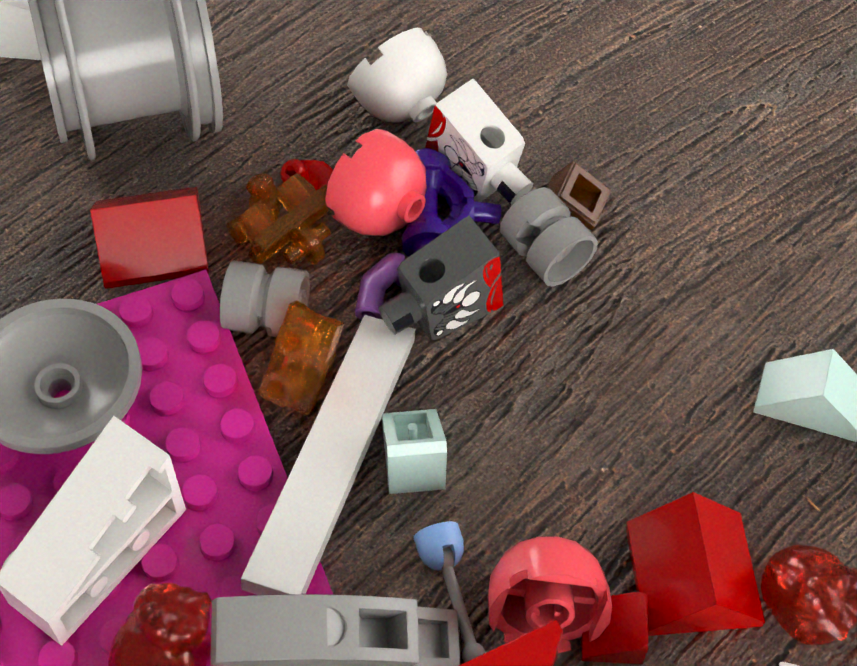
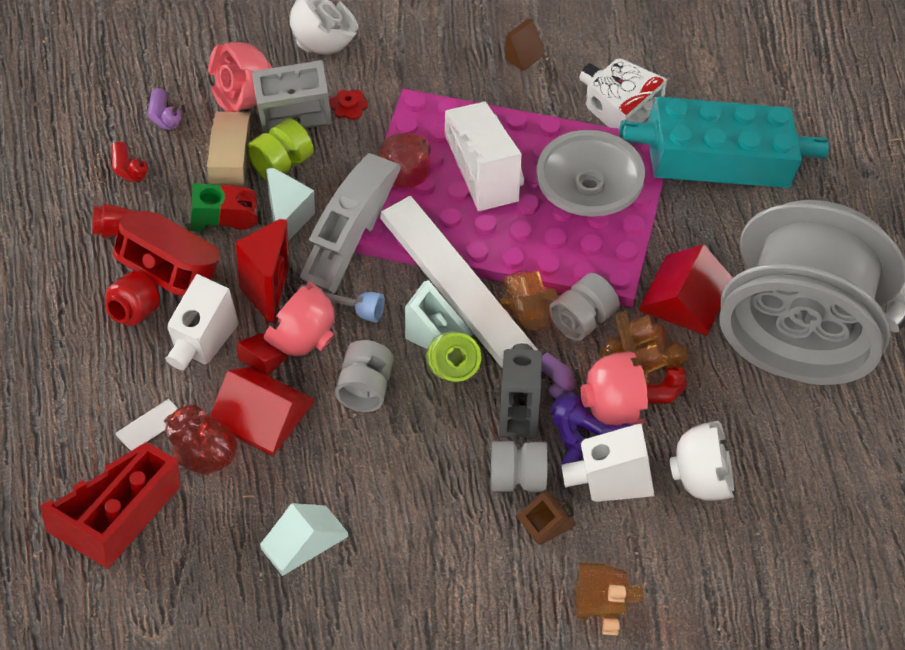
camera: 125 degrees right, 5 degrees down
none -> light grey wheel [335,340,394,412]
none -> lime wheel [426,332,482,382]
none -> clear orange piece [575,562,643,635]

